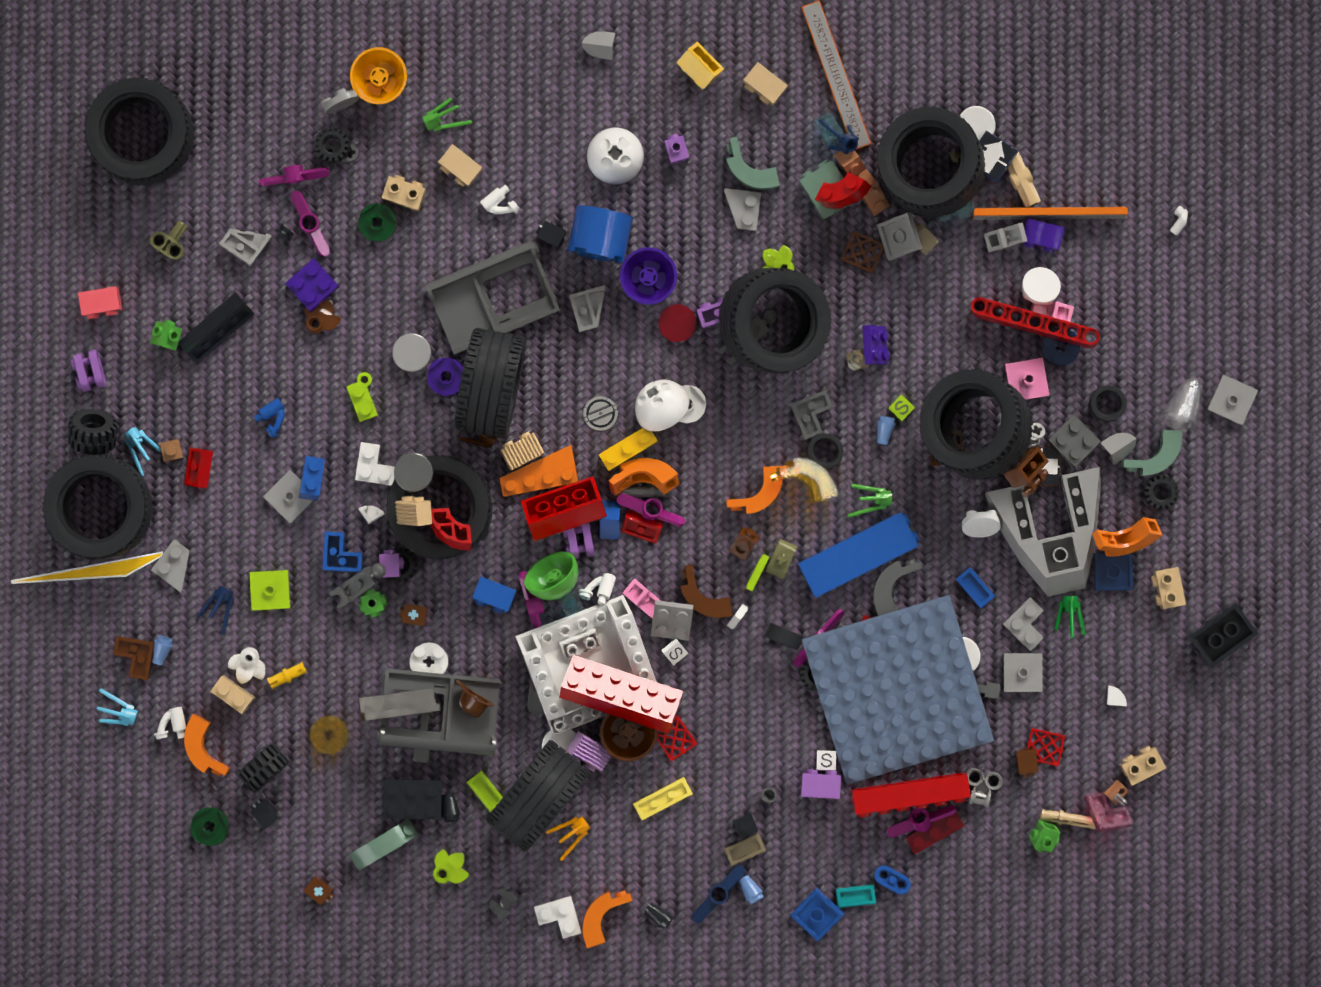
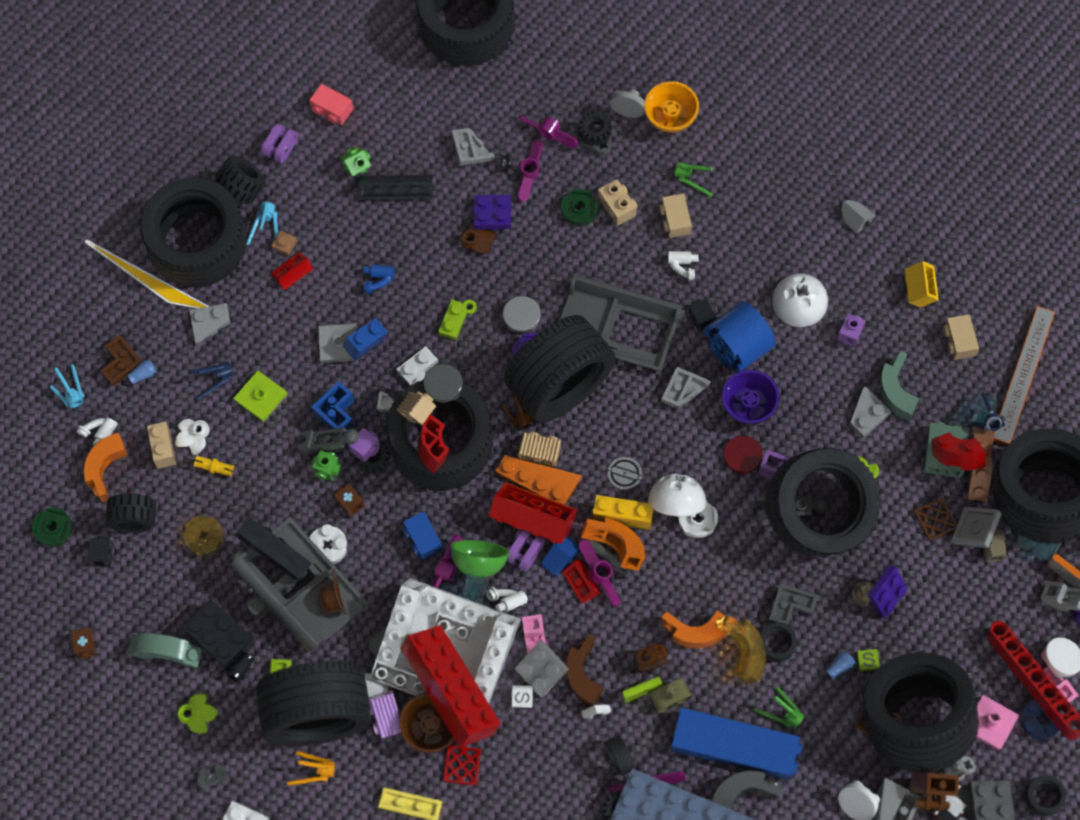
camera: 45 degrees right, 20 degrees down
olive beam [150,221,187,261] -> none

